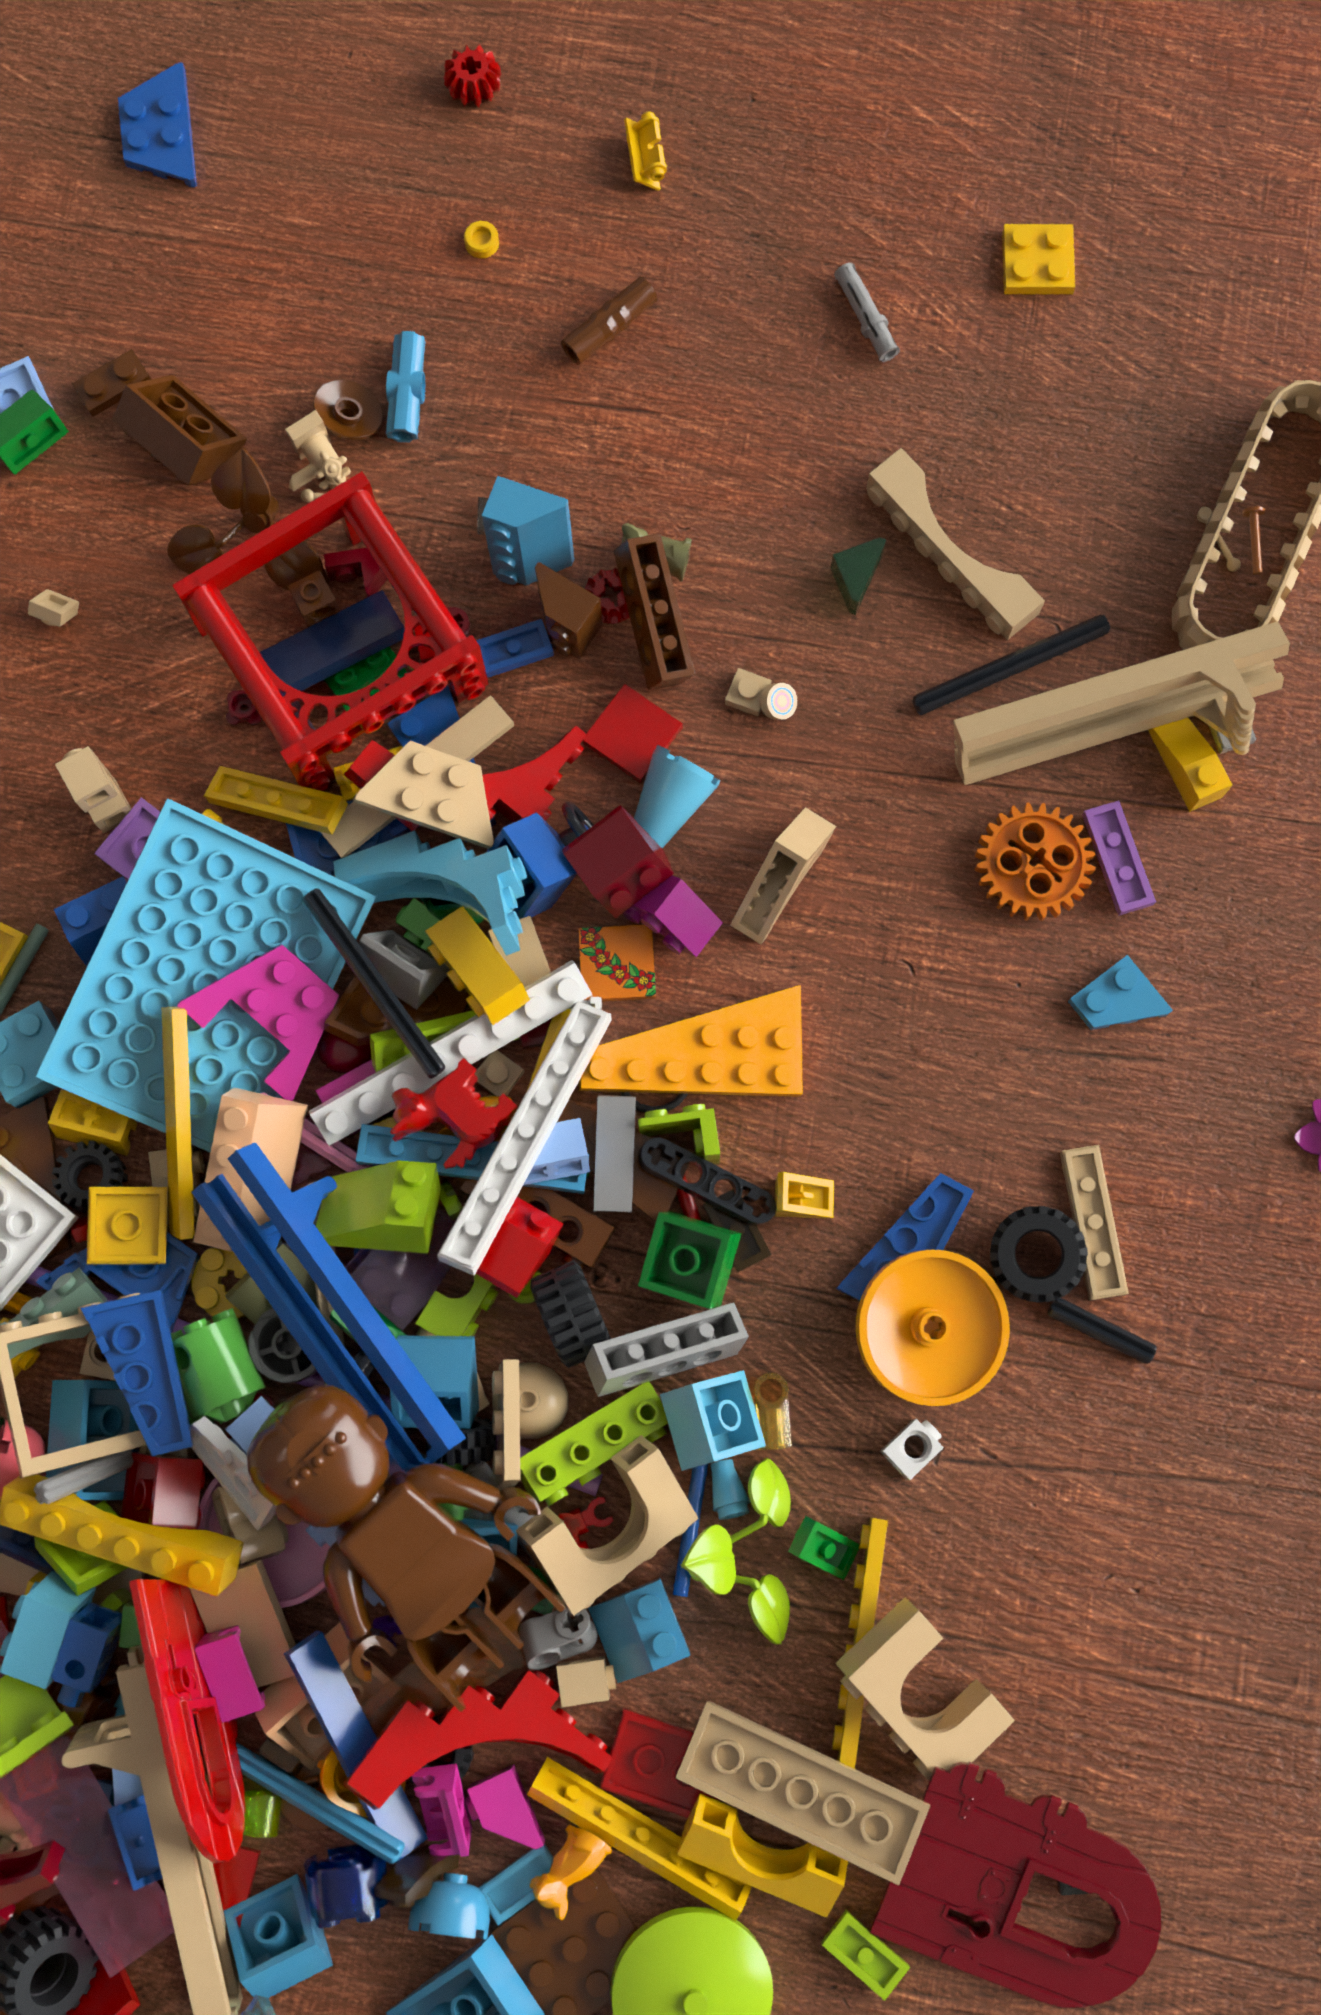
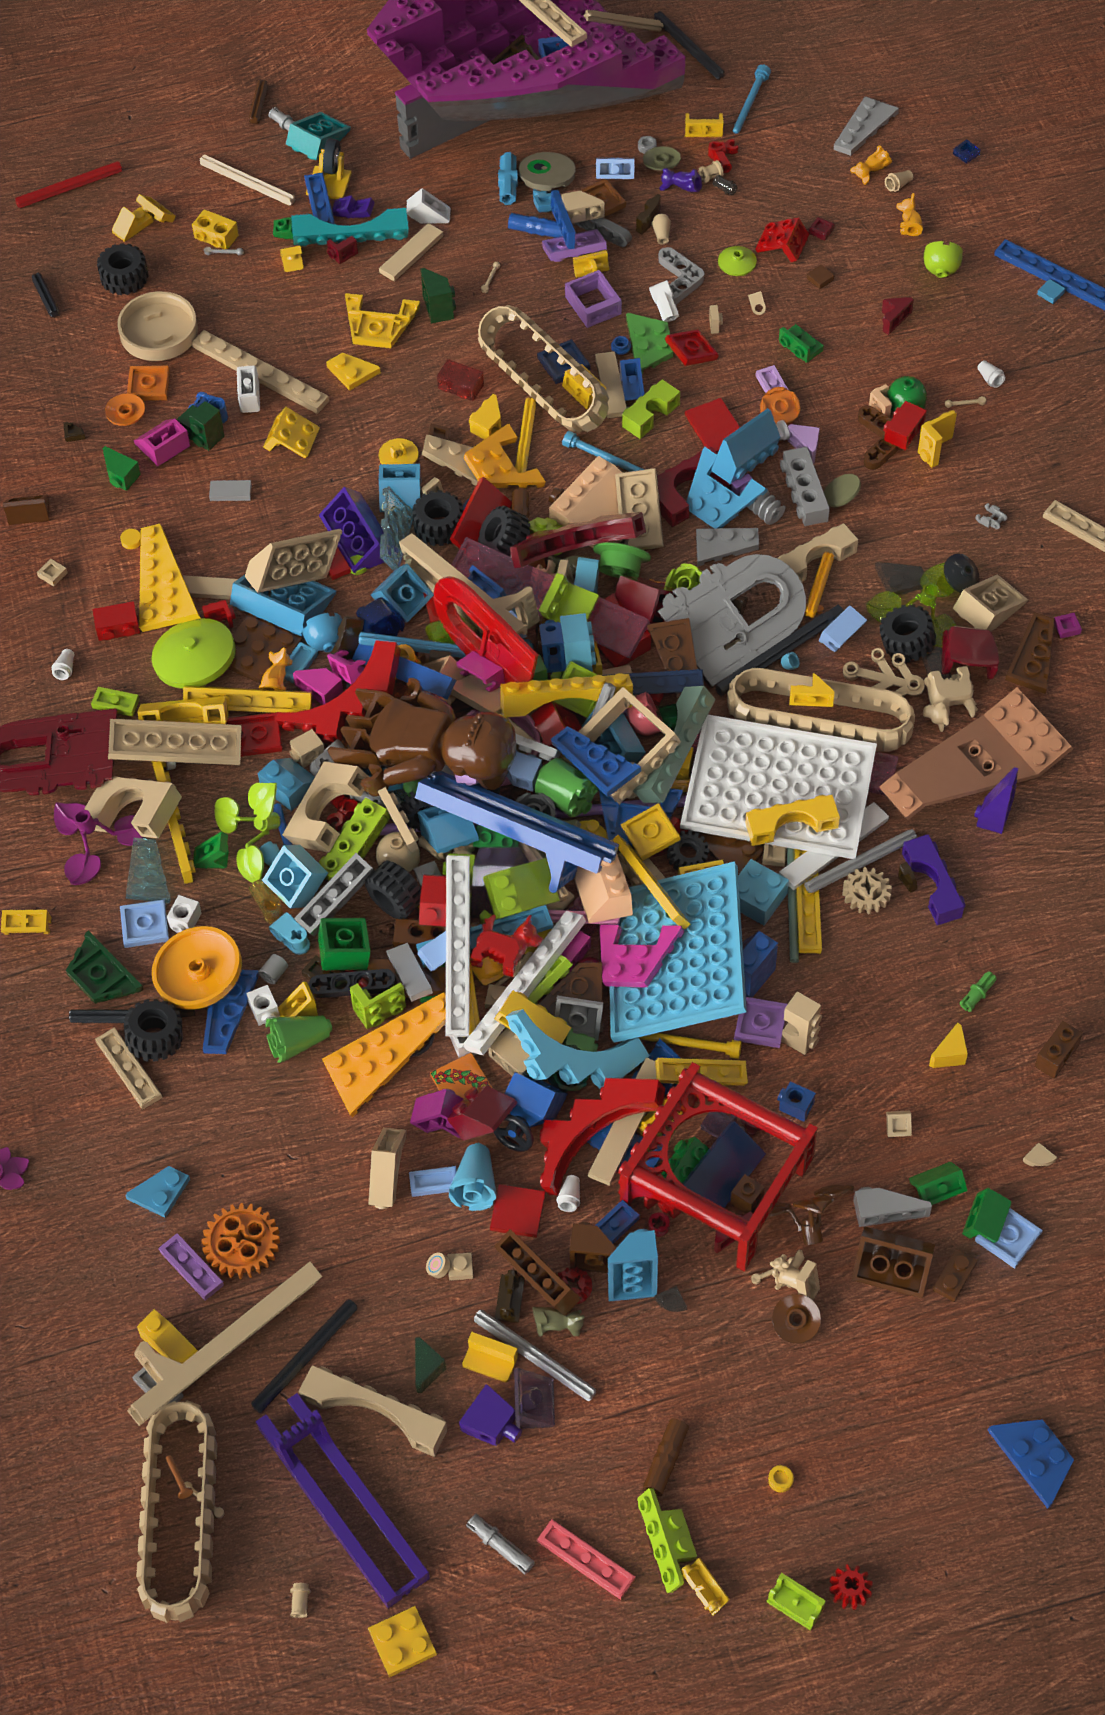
camera: 155 degrees right, 20 degrees down
black axle [303,888,446,1079] -> none
tan wing [353,741,494,849] -> none
dark azure piece [386,331,425,443] -> none
none -> yellow hinge [1,910,52,935]
none -> magenta plant [54,802,144,885]
none -> dark green wing [66,930,144,1004]
none -> light blue tile [120,900,169,948]
none -> clear light blue wing [126,837,171,903]
none -> white brick [246,985,280,1026]
none -> dark purple piece [256,1393,430,1609]
none -> light grey beam [259,954,288,984]
none -> bright green cone [266,1015,332,1063]
none -> medium azure piece [269,912,310,955]
none -> tan pin [290,1583,311,1618]
none -> light blue tile [409,1166,456,1197]
none -> light grey plate [414,861,441,888]
none -> dark purple torso [459,1385,522,1446]
none -> yellow panel [462,1332,518,1383]
none -> light grey axle [474,1310,596,1401]
none -> dark brown hinge [495,1270,525,1323]
none -> slope [514,1367,555,1429]
none -> coral tile [537,1519,635,1600]
none -> white cone [557,1175,580,1212]
none -> lime bracket [637,1488,697,1593]
none -> lime hinge [767,1572,826,1631]
none -> blue brick [777,1081,816,1122]
none -> light grey slope [853,1187,932,1227]
none -> green panel [909,1162,968,1205]

